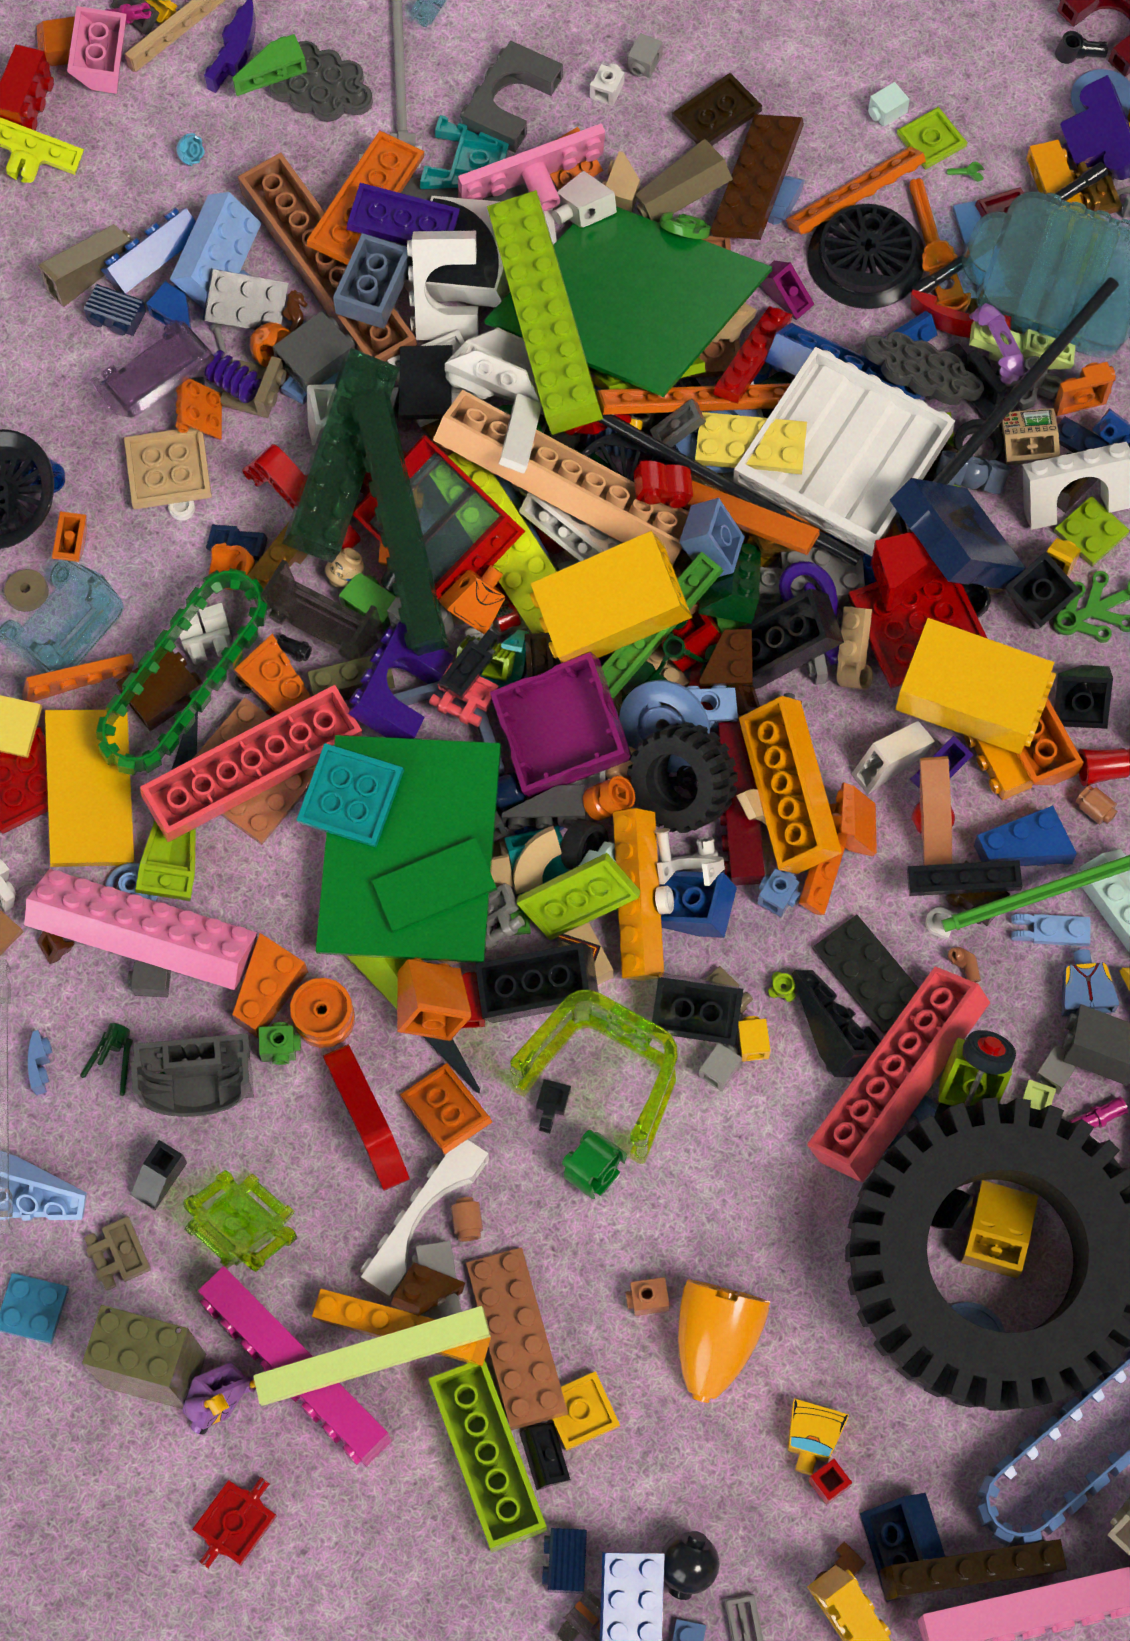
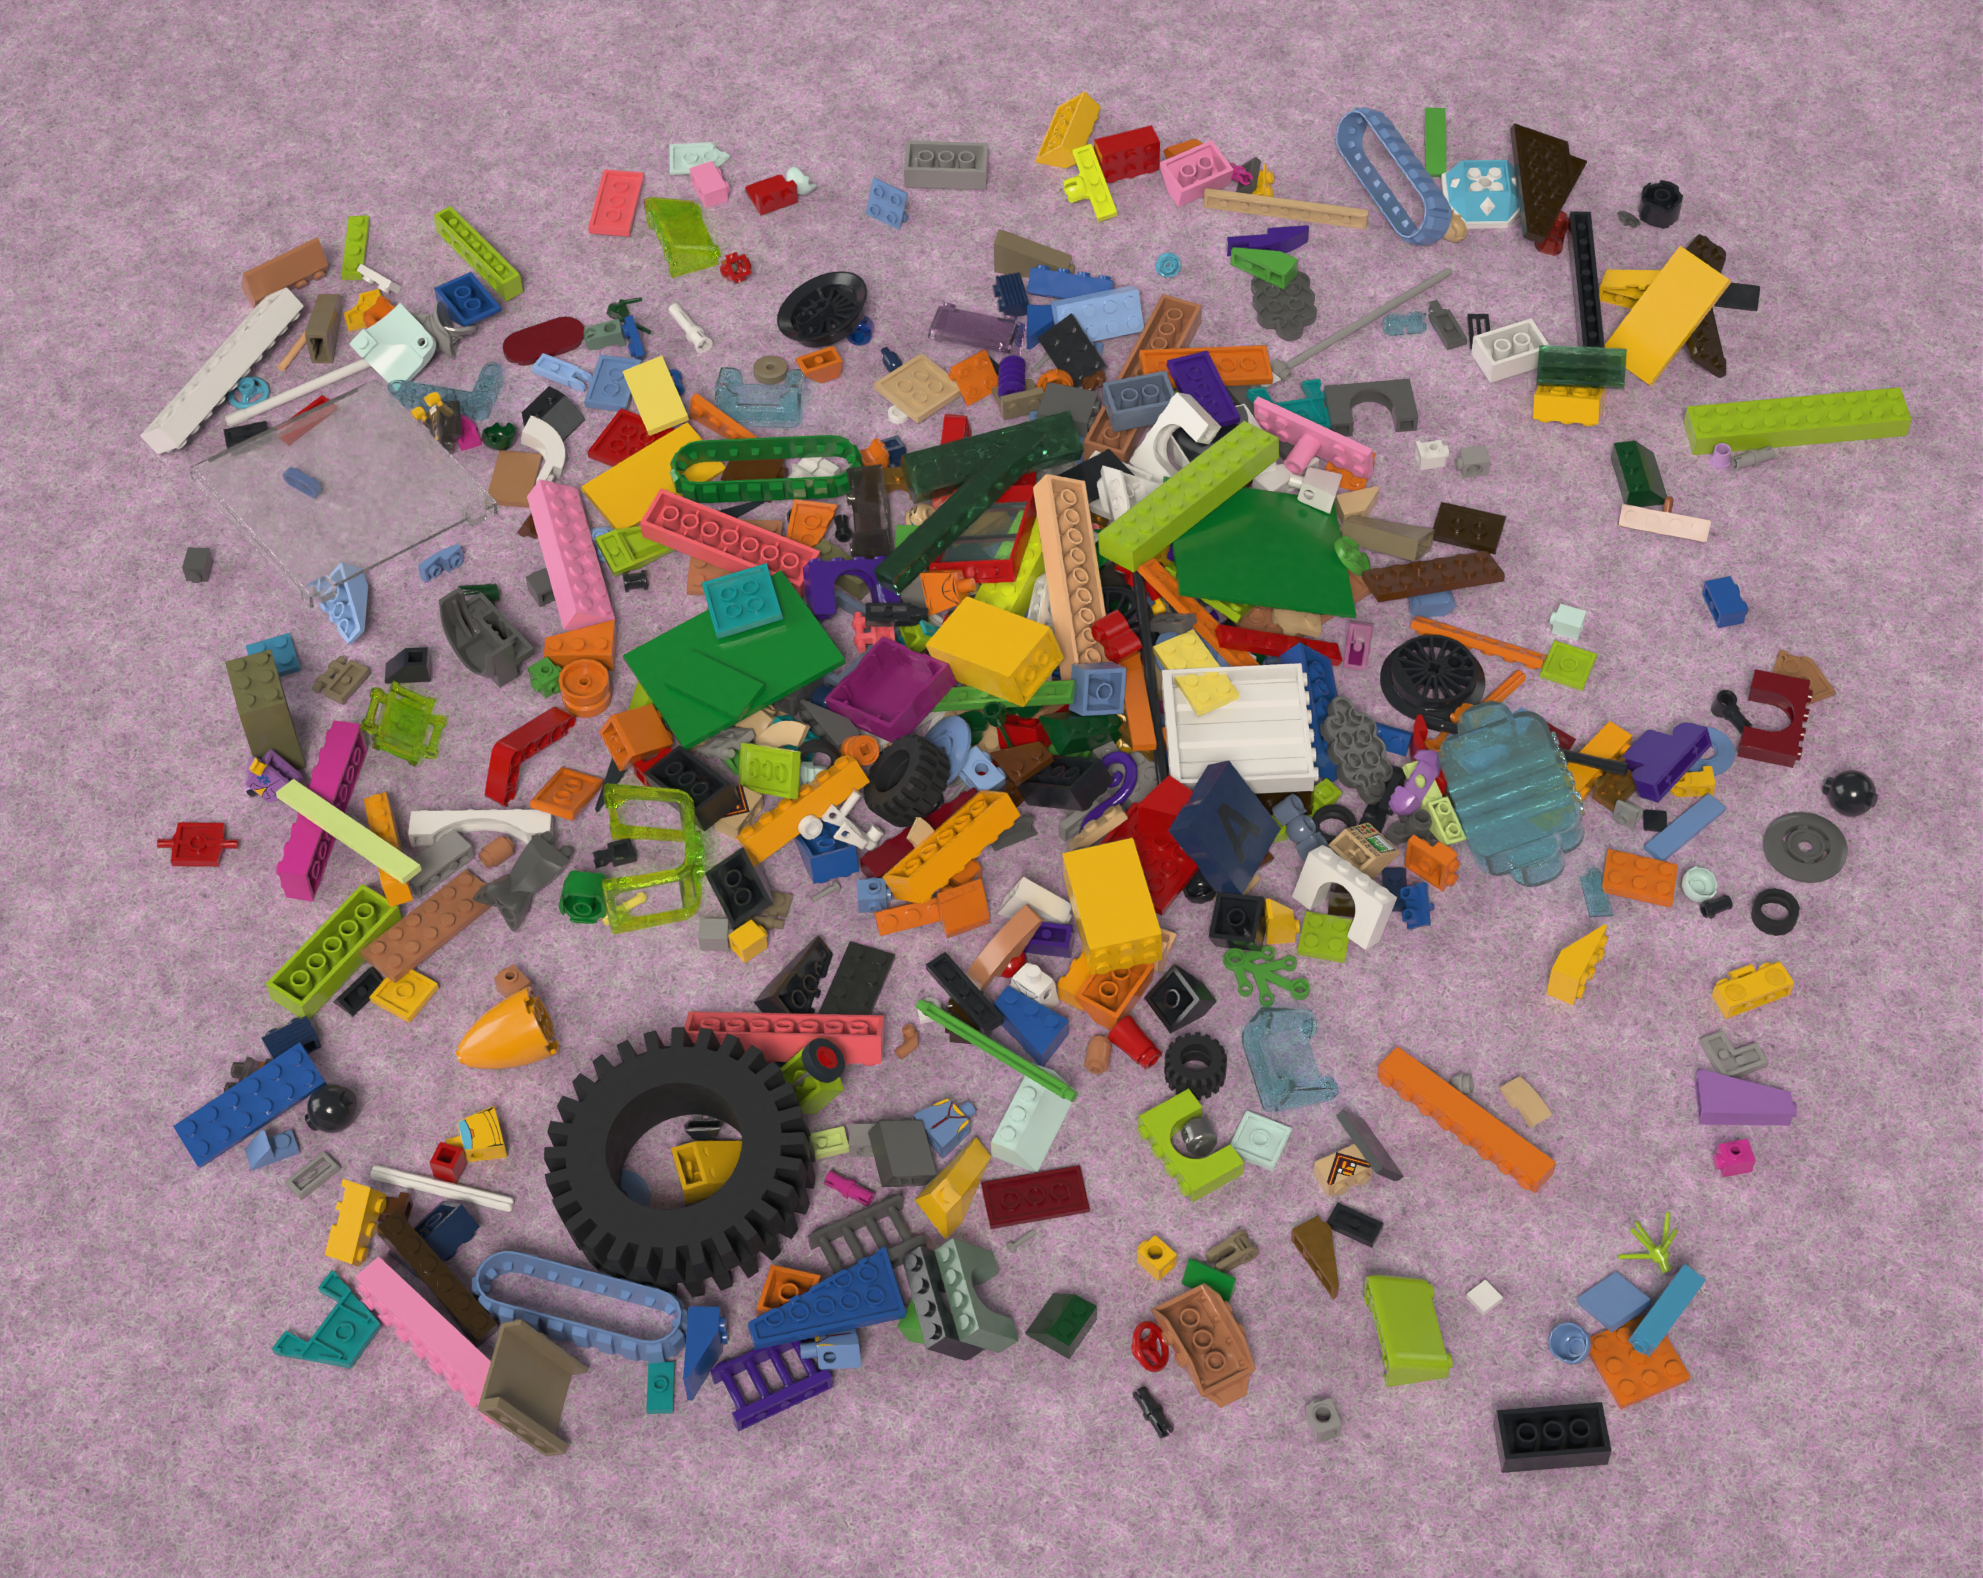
camera: 55 degrees right, 15 degrees down
reddish brown wing [391,1262,465,1316] -> none
white tile [499,393,542,473] -> none
lime plate [768,972,796,1002] -> none
black piece [932,277,1119,485] -> none
bright green hand [947,162,985,182] -> none
light blue hinge [1011,914,1090,946] -> none
none -> white axle [371,1165,515,1212]
none -> dark grey hips [473,831,573,932]
none -> light yellow piece [601,892,647,926]
none -> black bush [623,570,648,593]
none -> light grey piece [811,881,841,902]
none -> dark blue cylinder [881,347,902,373]
none -> white torso [1010,963,1059,1010]

